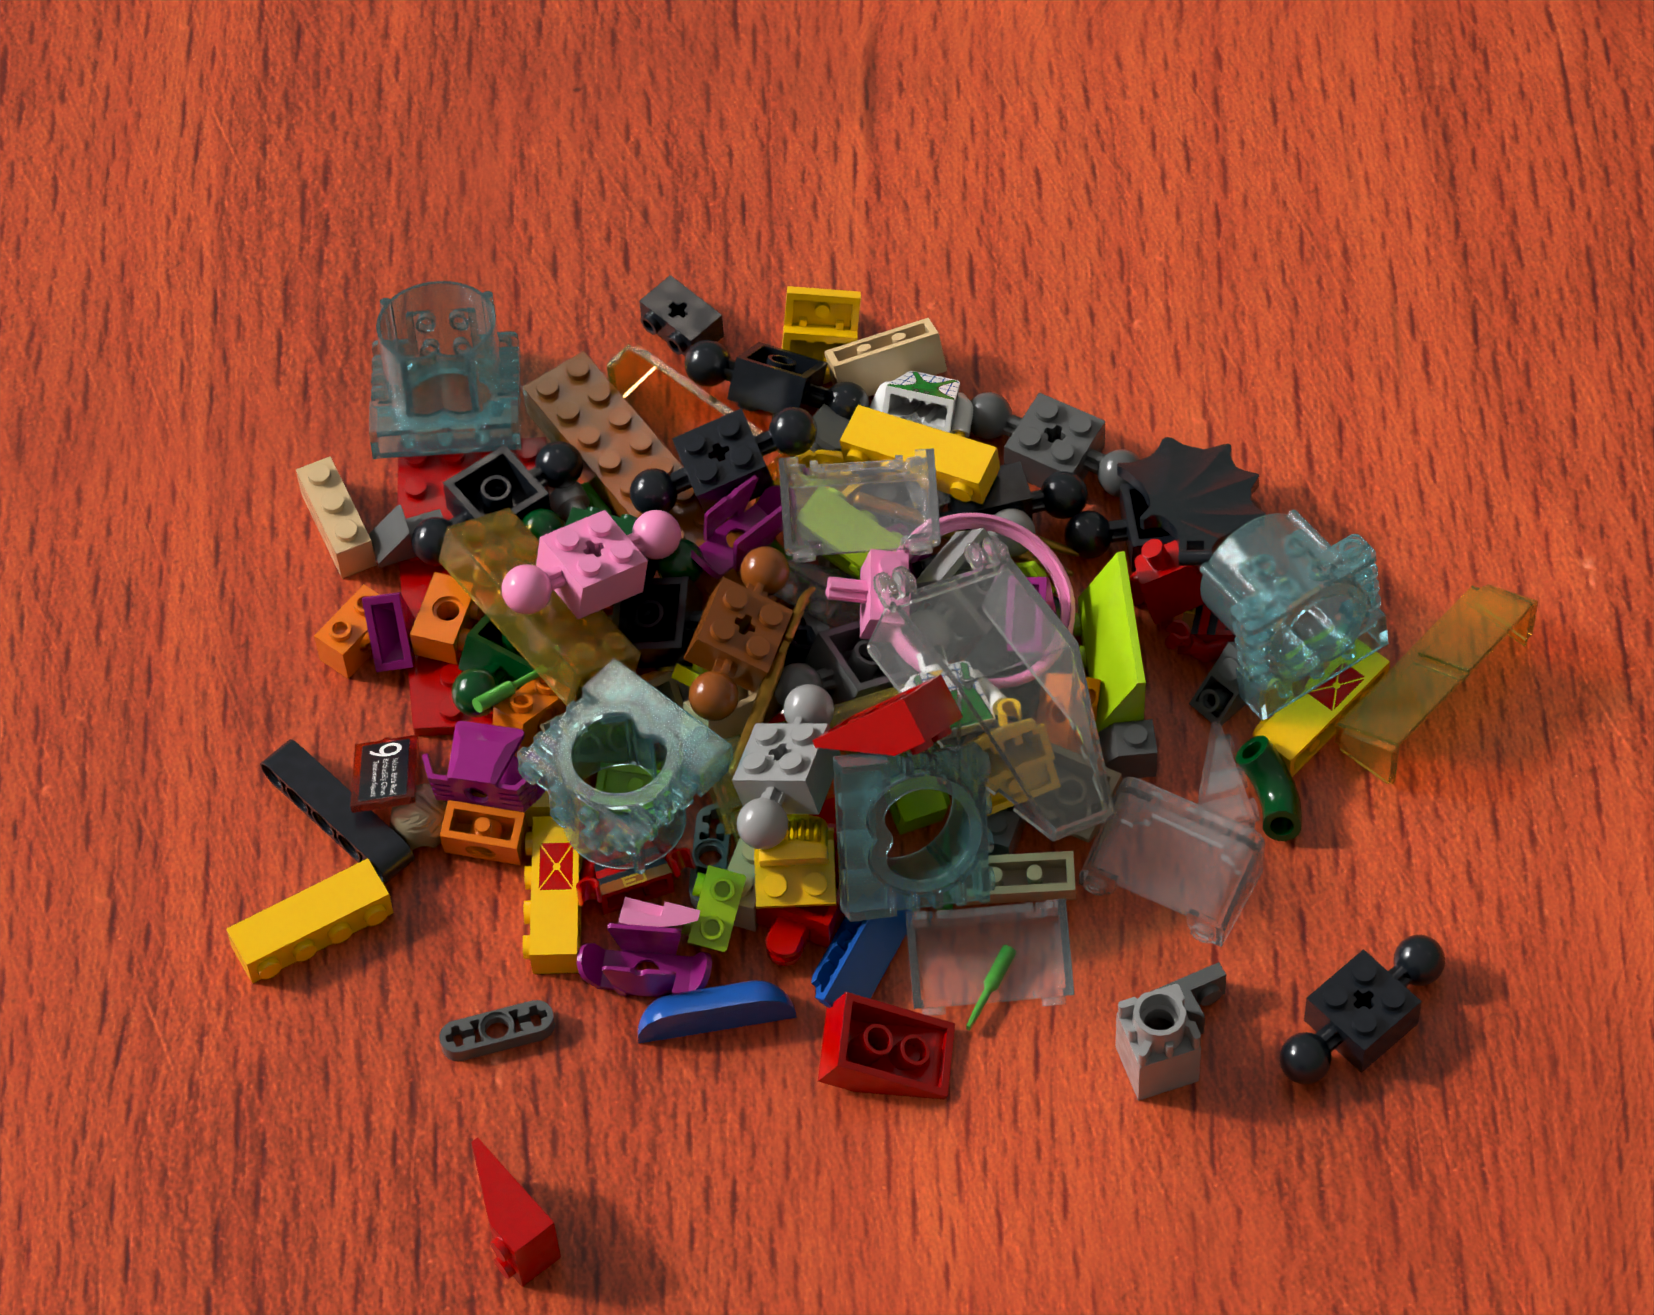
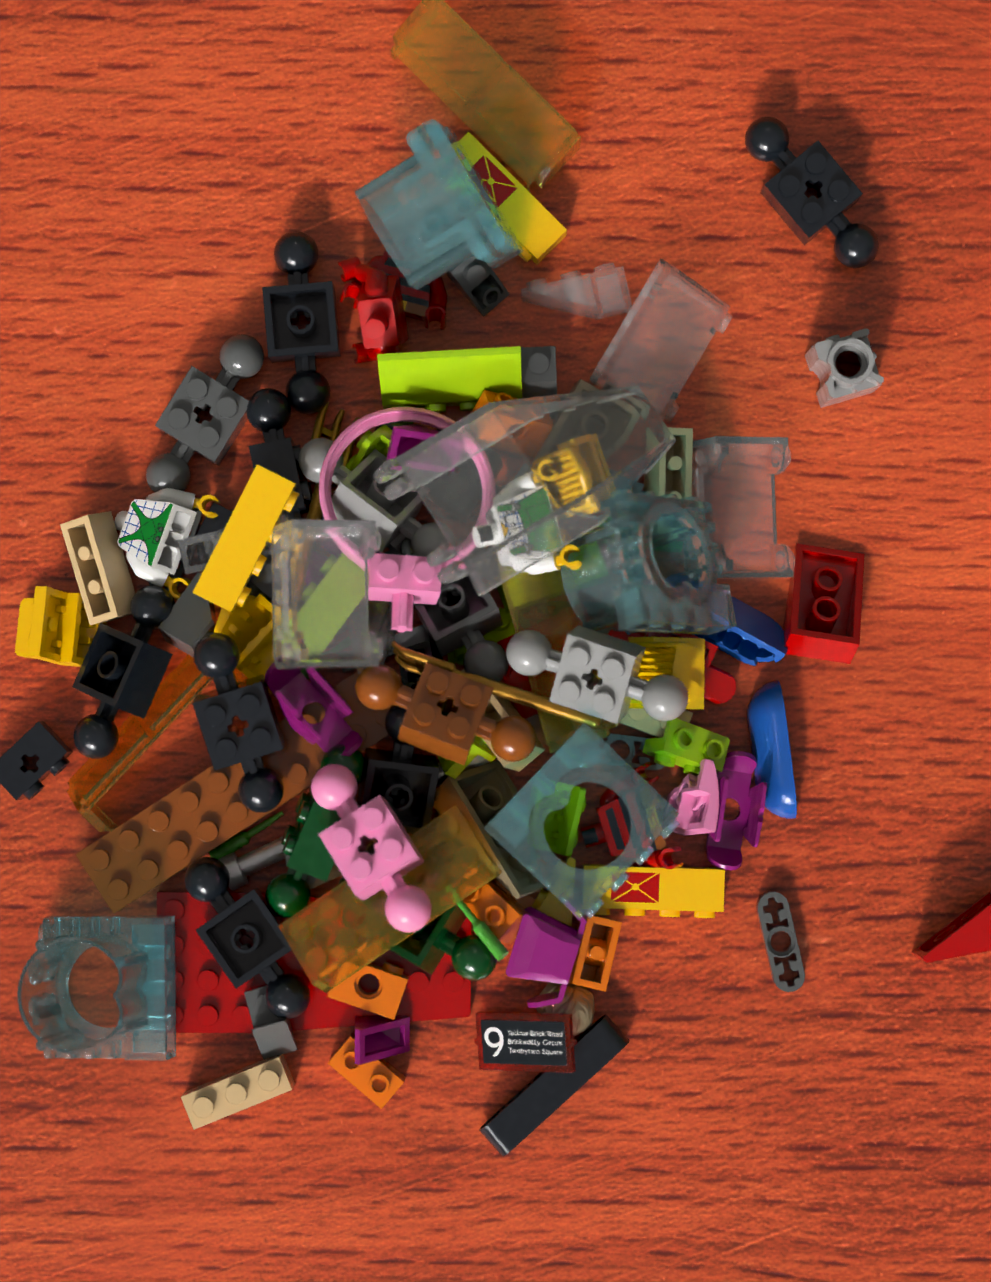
camera: 90 degrees left, 30 degrees up
yellow brick [226,858,394,984] -> none
red slope [812,675,963,756] -> none
bright green piece [966,945,1017,1031] -> none
black animal [1117,437,1266,566] -> none
dark grey slope [1150,962,1226,1034] -> none
dark green cylinder [1235,736,1302,841] -> none

